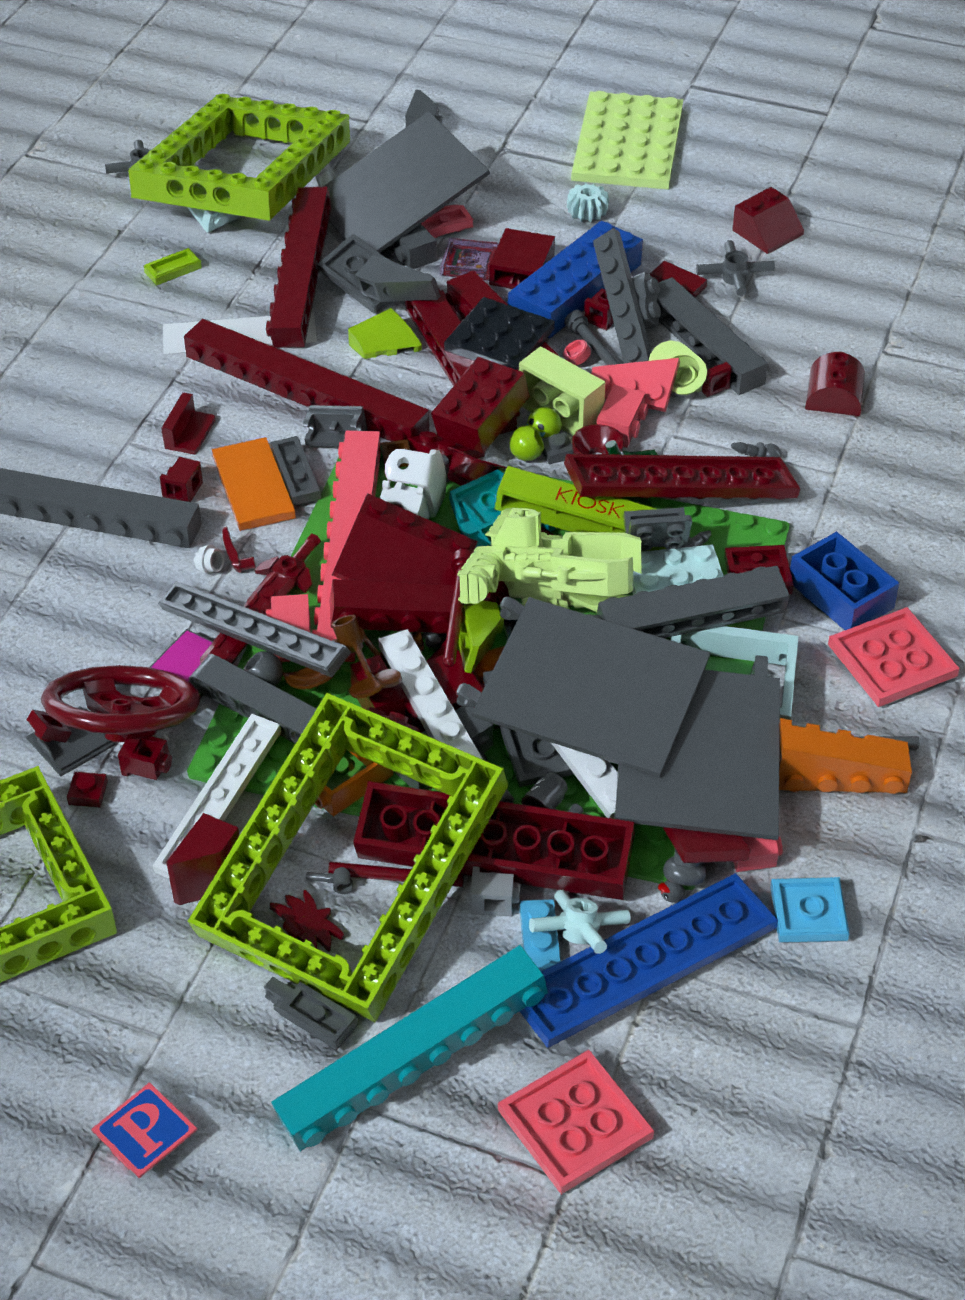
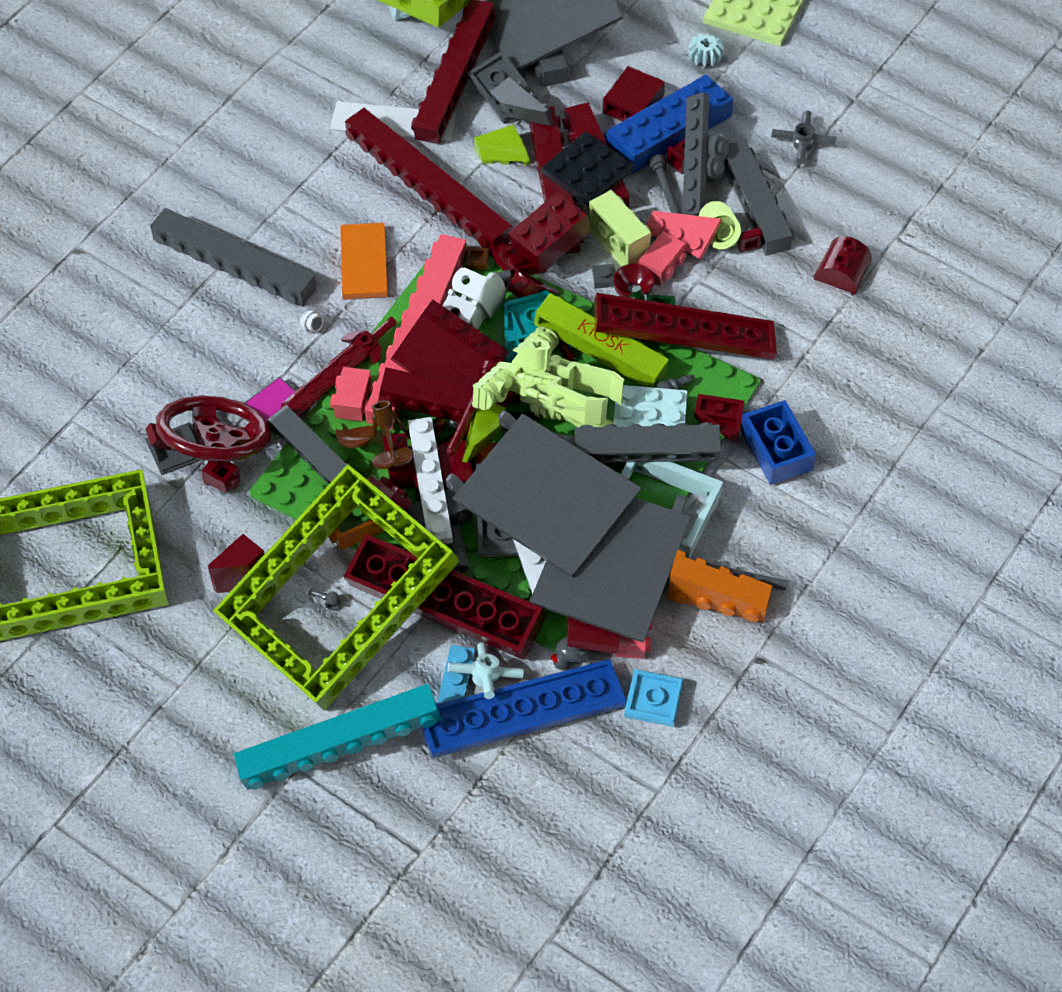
camera: 15 degrees right, 10 degrees up
dark red plate [67,772,108,808] -> none
piece [91,1082,198,1178] -> none
lime tile [143,248,202,286] -> none
white plate [153,714,281,879] -> none
dark grey tile [158,581,350,677] -> none
dark red brick [159,457,203,502] -> none
dark red panel [161,392,215,455] -> none
dark red piece [222,526,256,573] -> none
dark grey piece [244,651,283,687] -> none
dark grey hinge [264,977,358,1050] -> none
dark red piece [269,890,344,952] -> none
dark grey plate [271,436,321,506] -> none
dark grey hinge [303,405,368,446] -> none
dark red bar [328,862,464,887] -> none
coral wing [421,205,473,238] -> none
clear purple tile [440,238,499,281] -> none
light grey brick [470,866,520,917] -> none
coral plate [498,1050,654,1195] -> none
lime piece [509,425,544,462] -> none
dark grey piece [521,773,584,814] -> none
lime piece [526,407,562,438] -> none
coral tile [563,340,591,366] -> none
dark grey bracket [623,507,692,551] -> none
dark red tile [650,260,707,297] -> none
dark grey bar [731,442,782,457] -> none
dark red slope [732,187,804,254] -> none
coral plate [828,607,960,707] -> none

